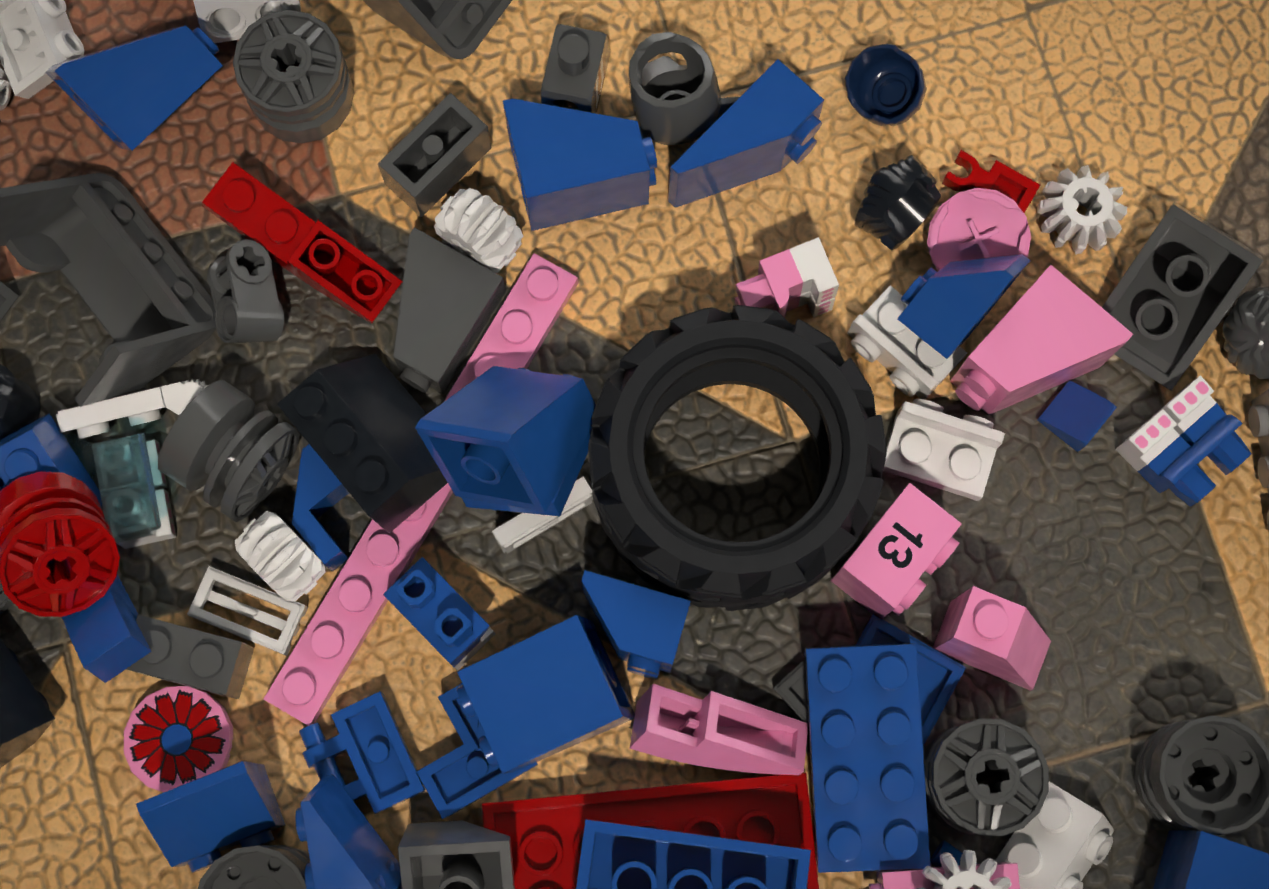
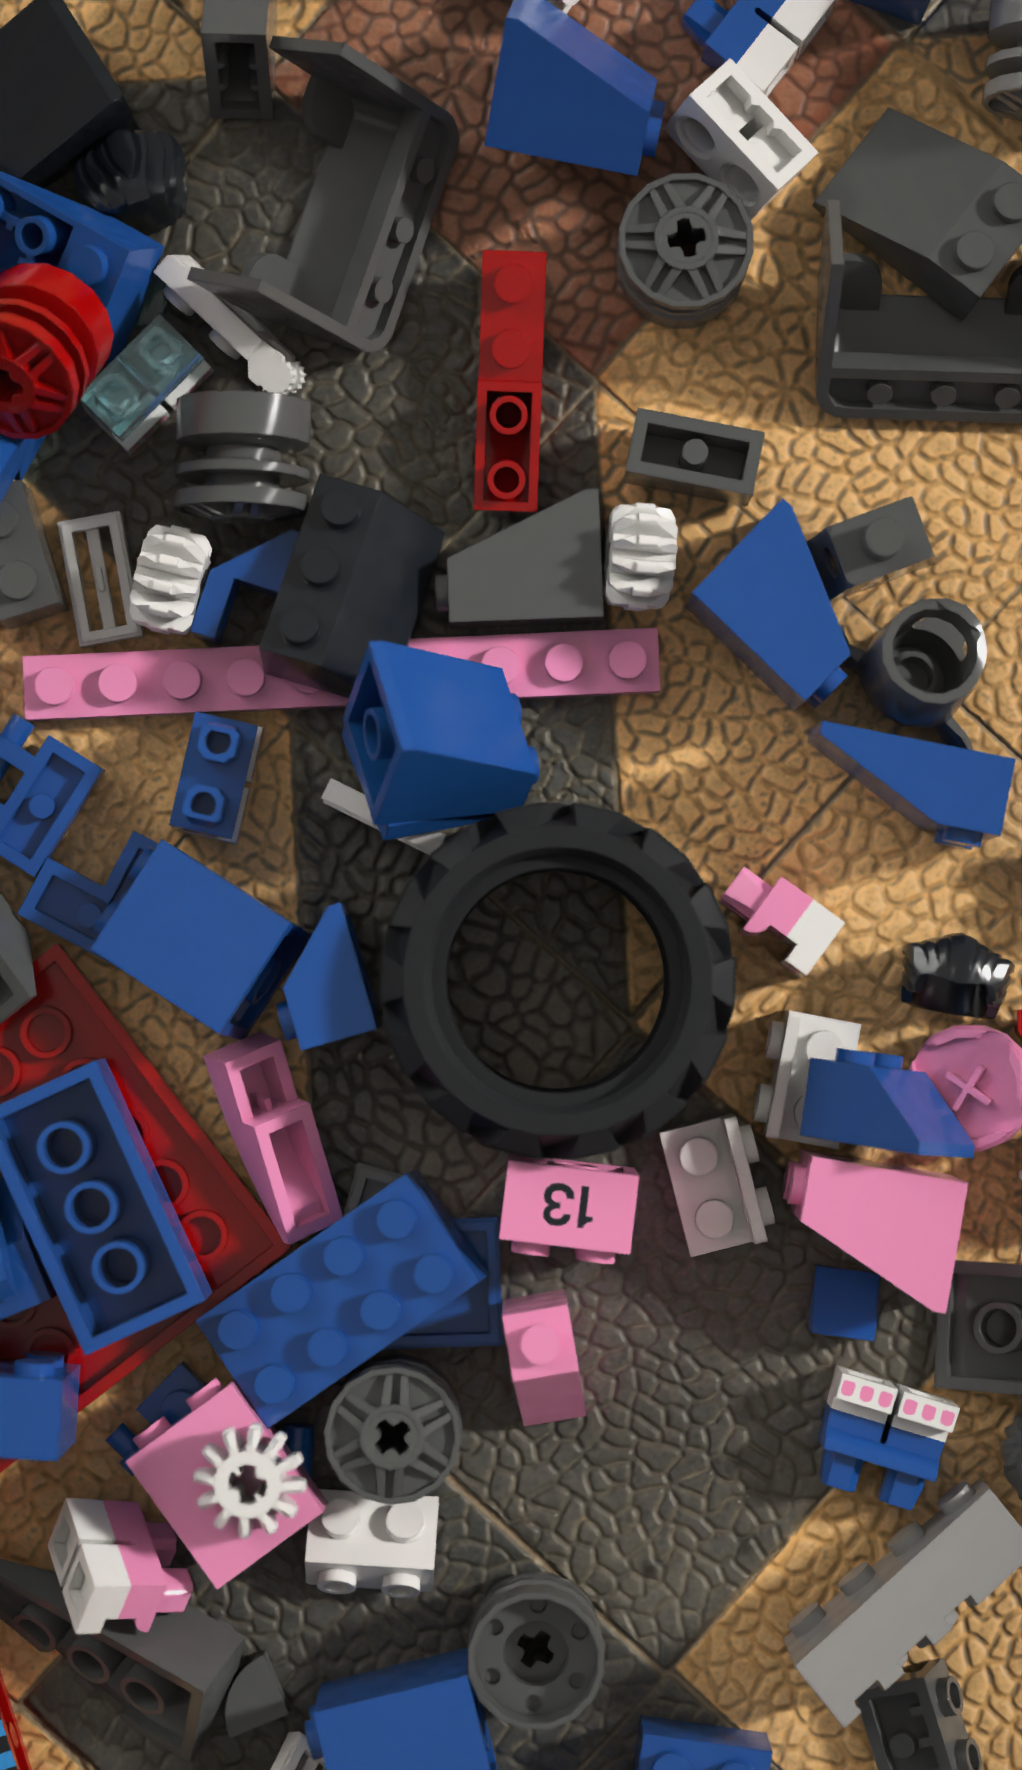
camera: 60 degrees right, 10 degrees up
dark grey piece [207,239,284,343] -> none

